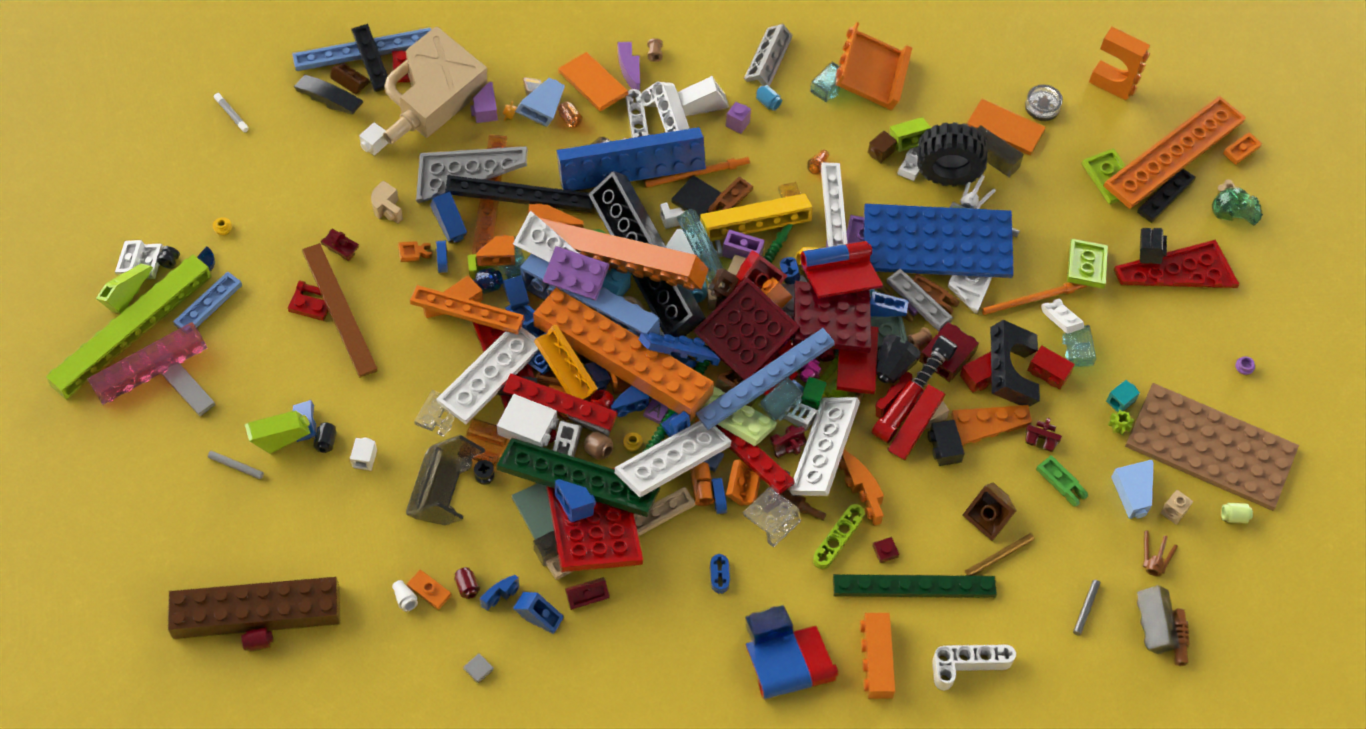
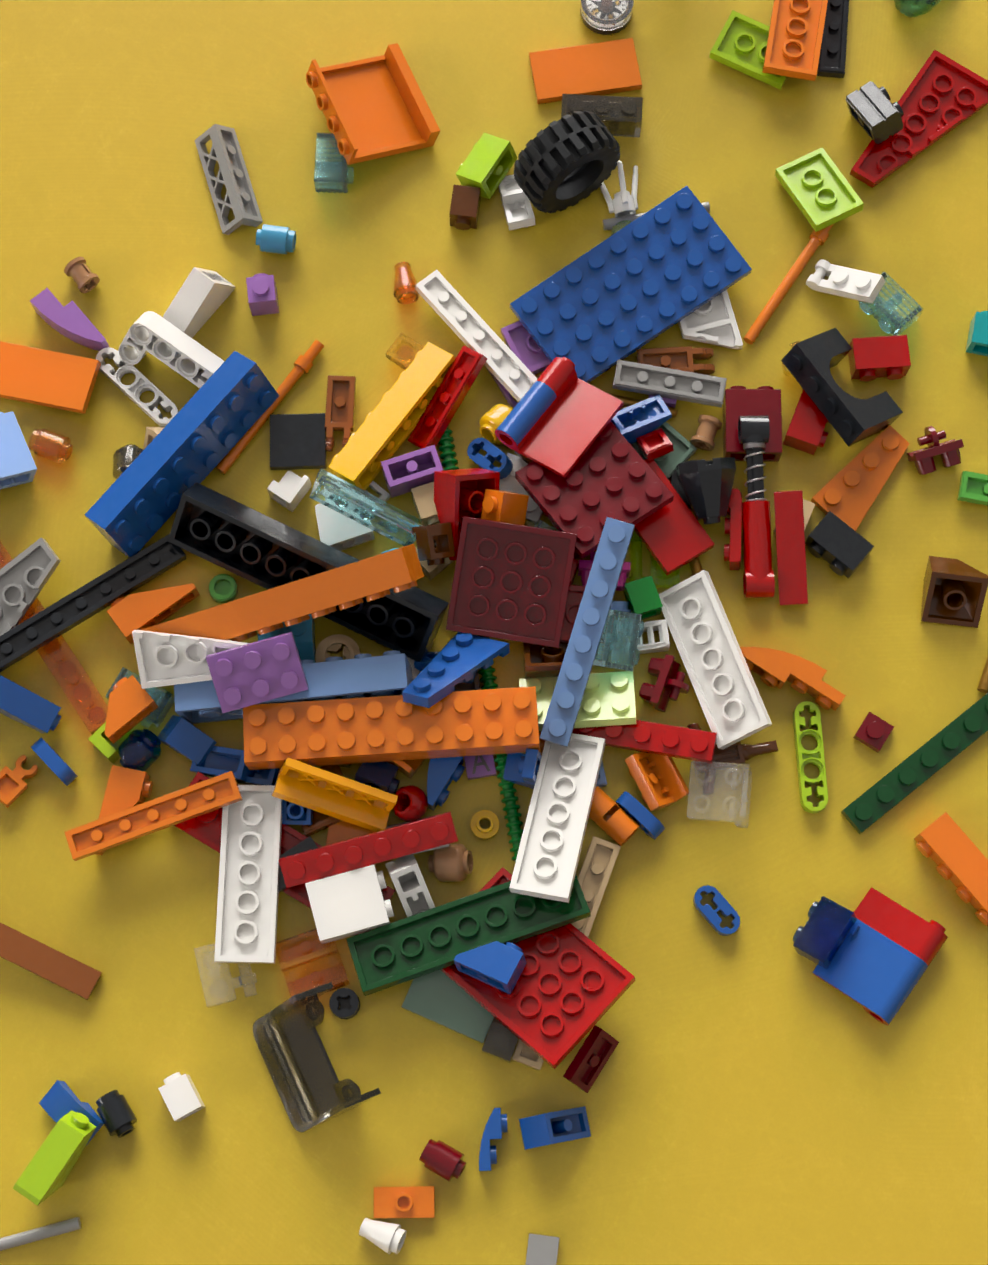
camera: 35 degrees left, 15 degrees up
none -> red tile [407,345,488,449]
none -> red tile [636,428,674,461]

